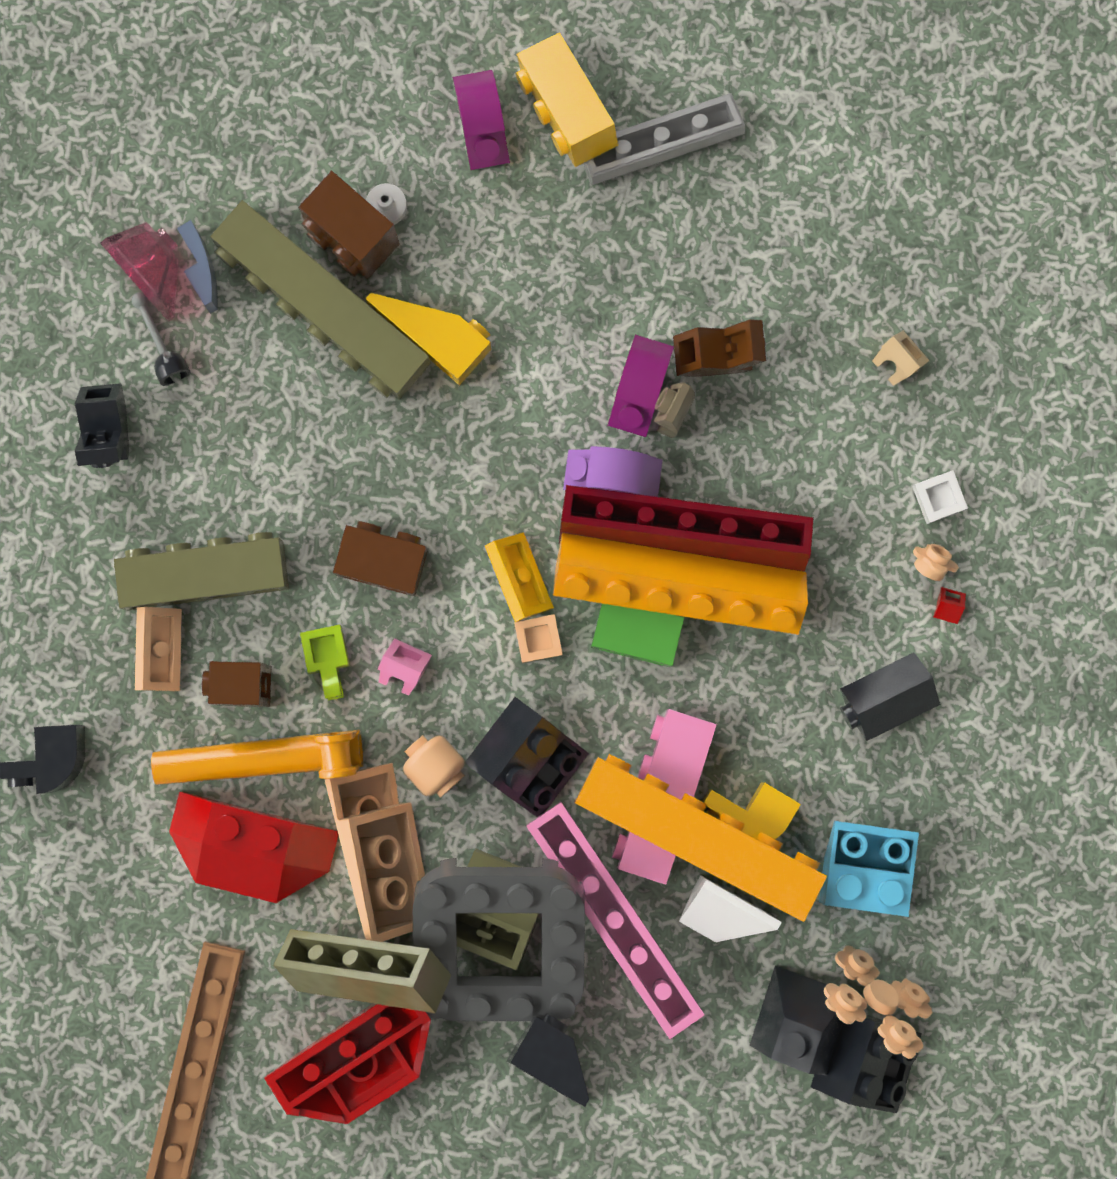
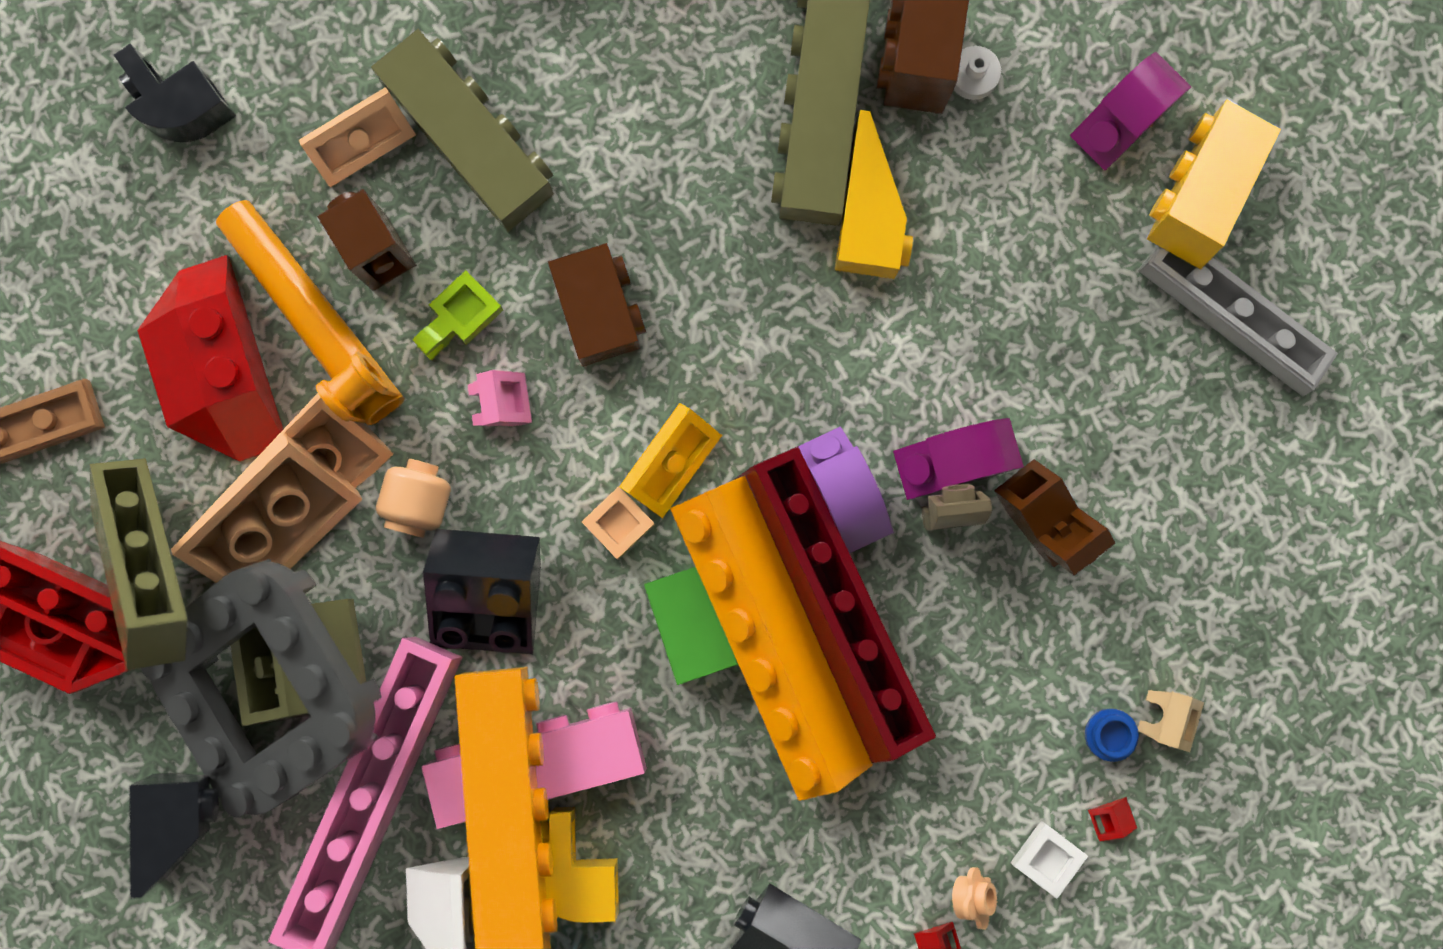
camera: 60 degrees right, 0 degrees up
none -> blue plate [1085,708,1139,762]
none -> red piece [1088,797,1137,841]

